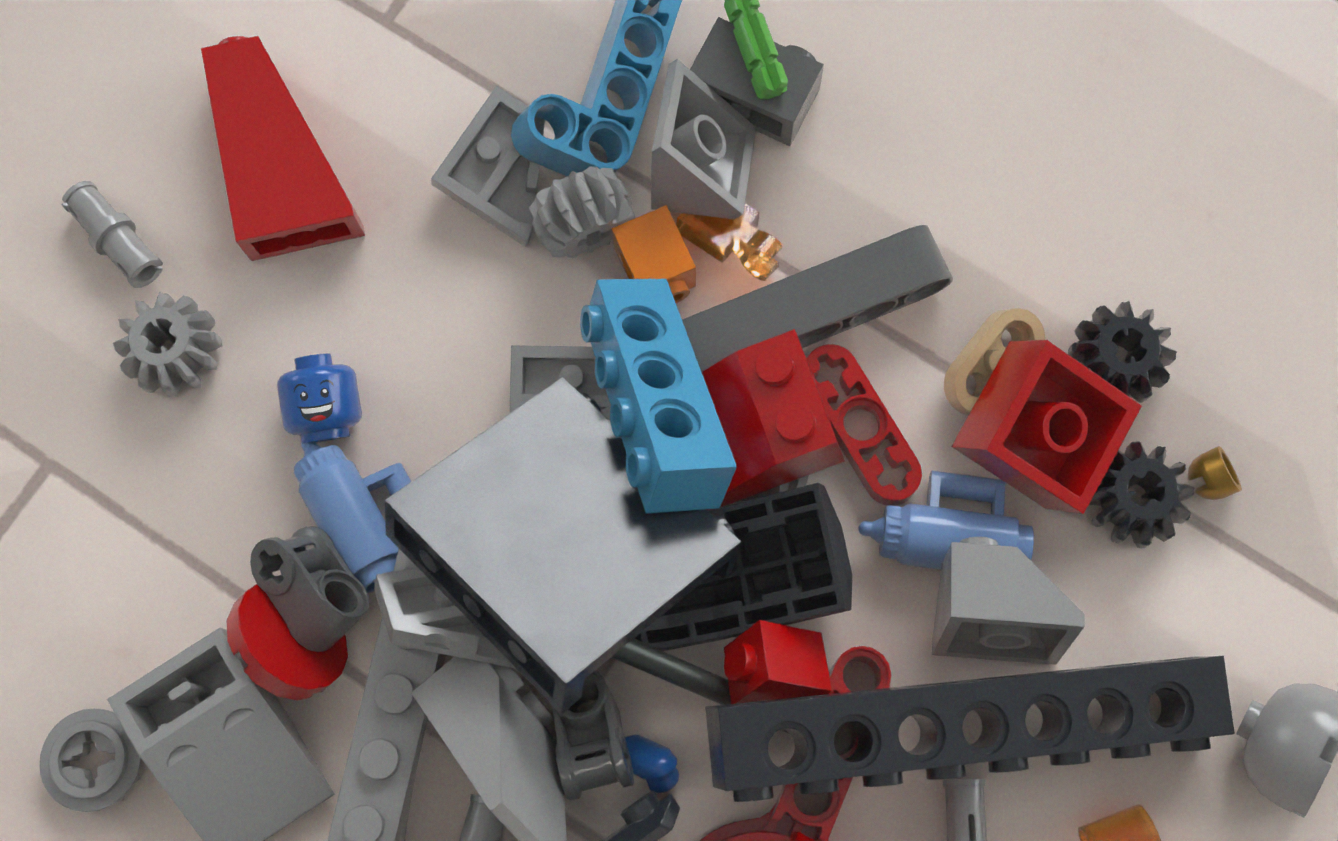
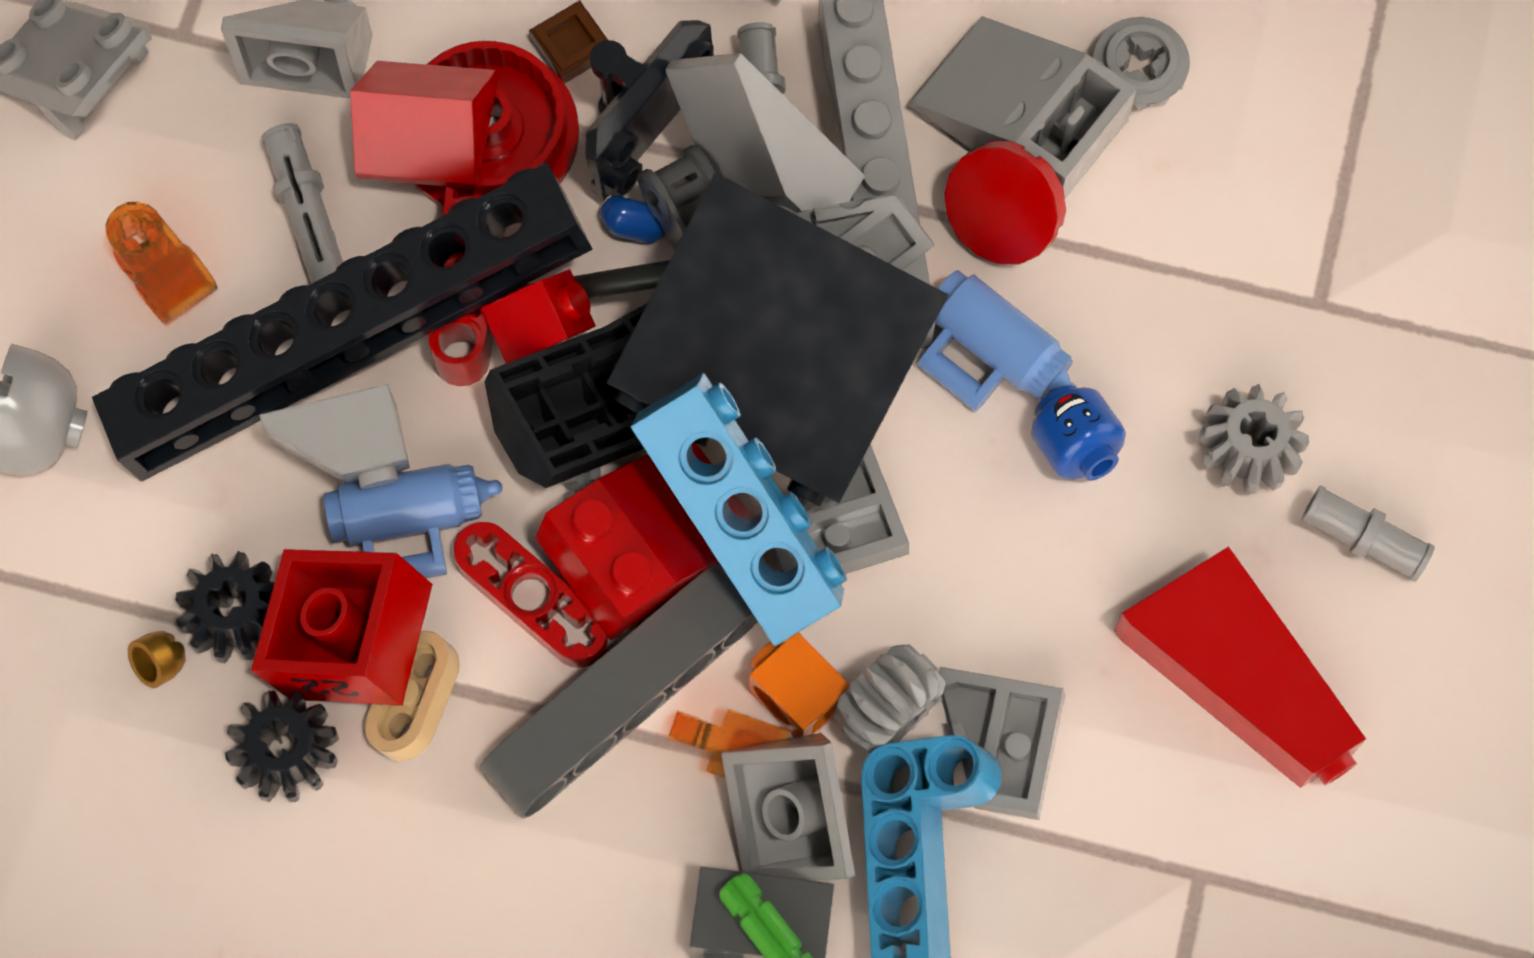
camera: 155 degrees right, 5 degrees down
dark grey piece [250,526,369,652] -> none

